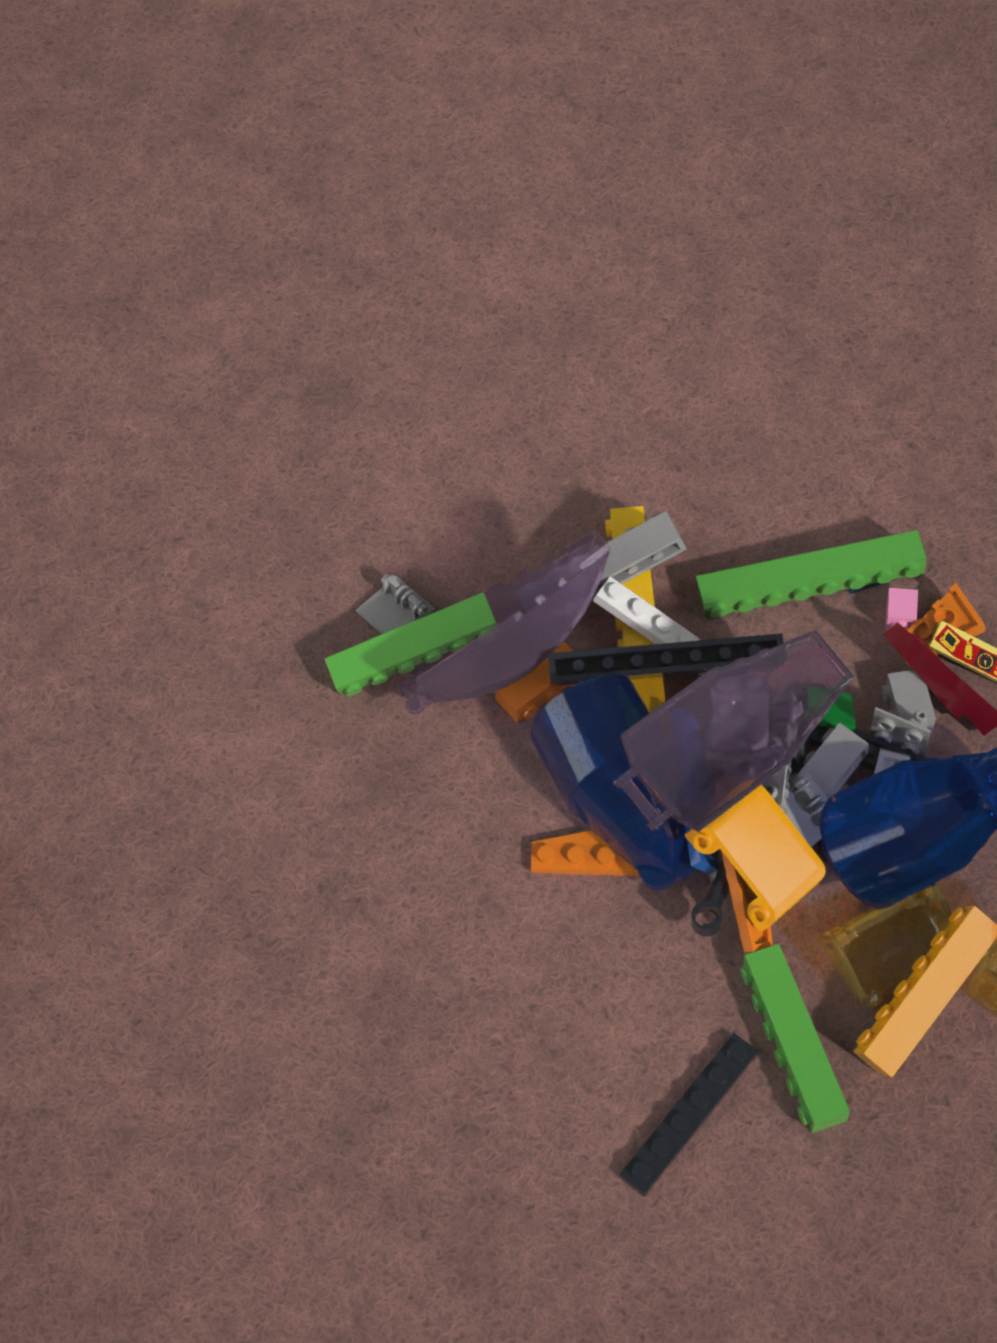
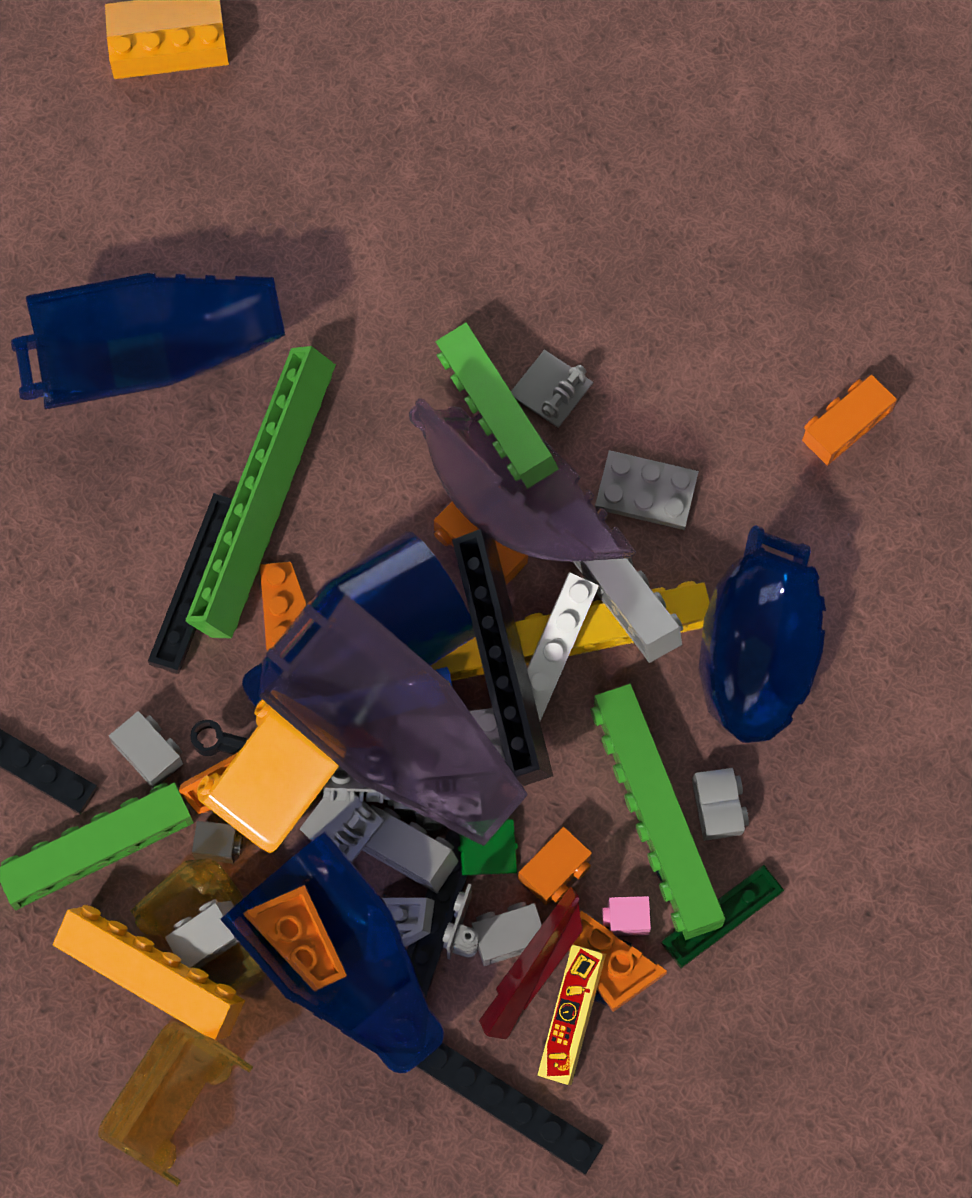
camera: 75 degrees right, 10 degrees up
none -> clear blue windscreen [11,273,285,410]
none -> light grey brick [109,711,183,788]
none -> black plate [148,493,232,674]
none -> light grey brick [165,899,250,969]
none -> bright green brick [185,346,336,638]
none -> dark grey brick [192,821,243,864]
none -> orange wing [243,885,347,991]
none -> orange brick [518,826,592,905]
none -> light grey plate [595,450,699,530]
none -> dark green tile [661,865,784,969]
none -> light grey brick [692,768,749,841]
none -> clear blue windscreen [698,525,826,743]
none -> orange brick [802,374,897,466]

